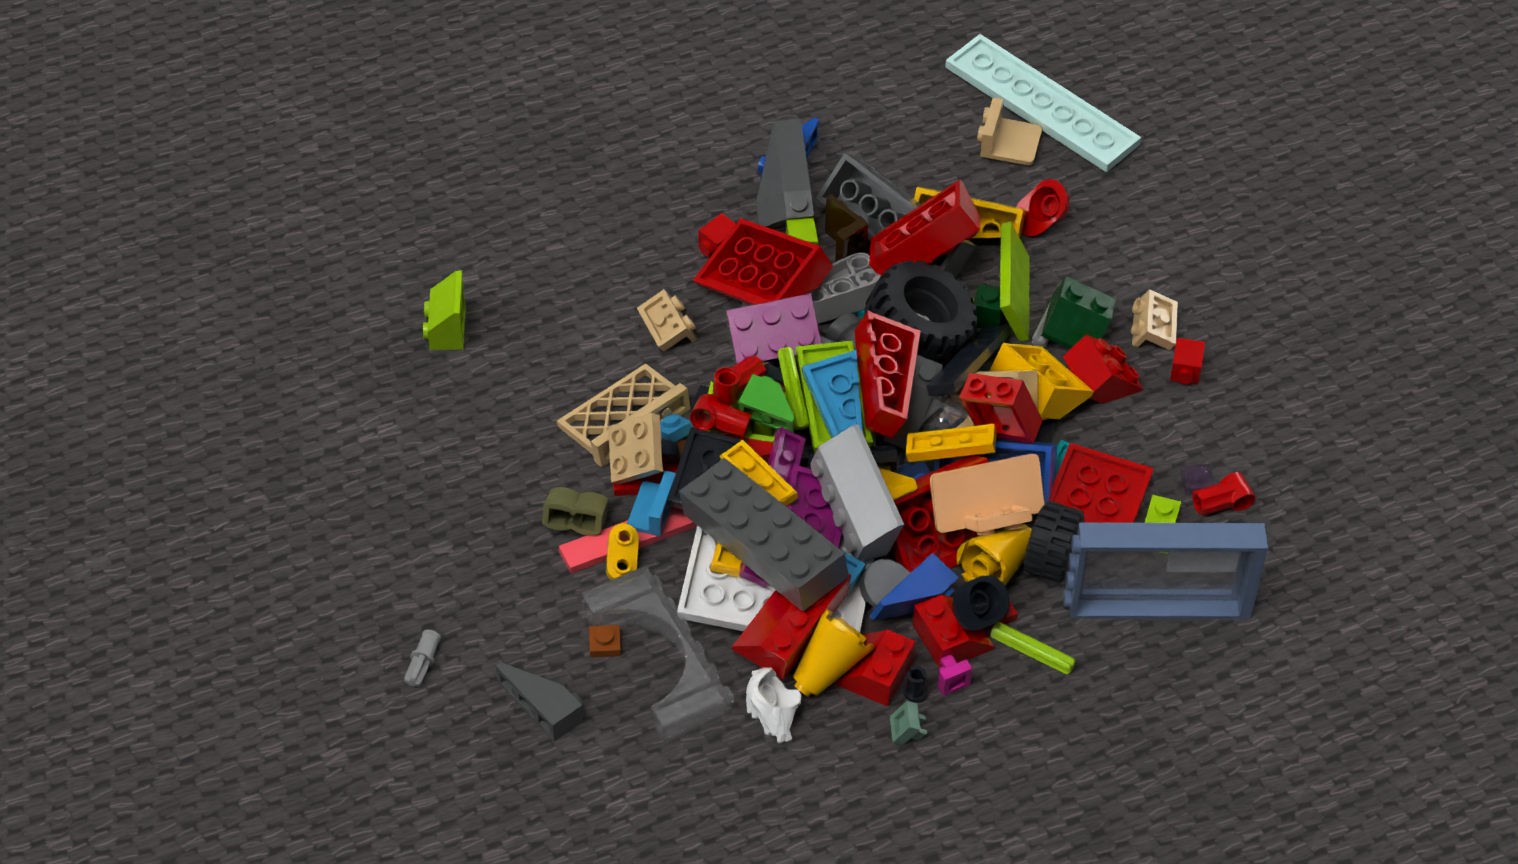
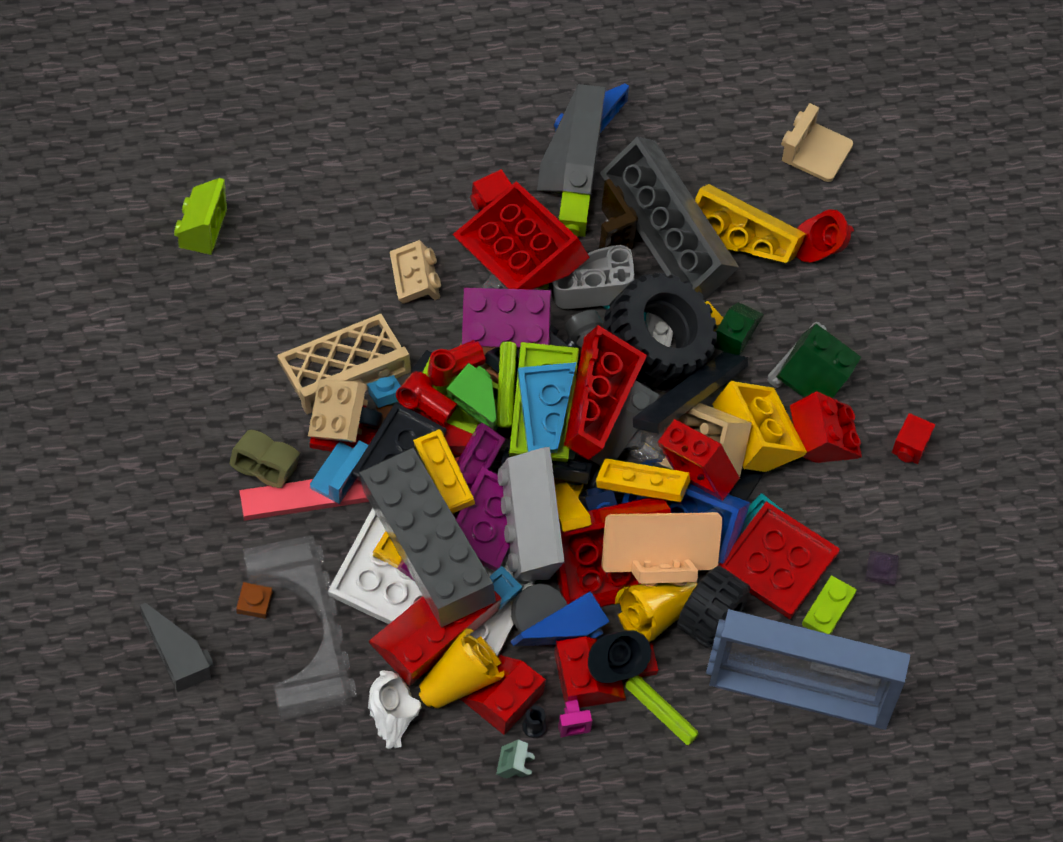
camera: 10 degrees right, 10 degrees up
light grey axle [404,630,441,688] -> none
yellow plate [606,523,639,584] -> none
red slope [869,180,980,277] -> none
light aqua plate [945,34,1141,172] -> none
lime tile [1000,221,1029,341] -> none
tan bracket [1131,289,1178,350] -> none
red piece [1192,472,1256,516] -> none

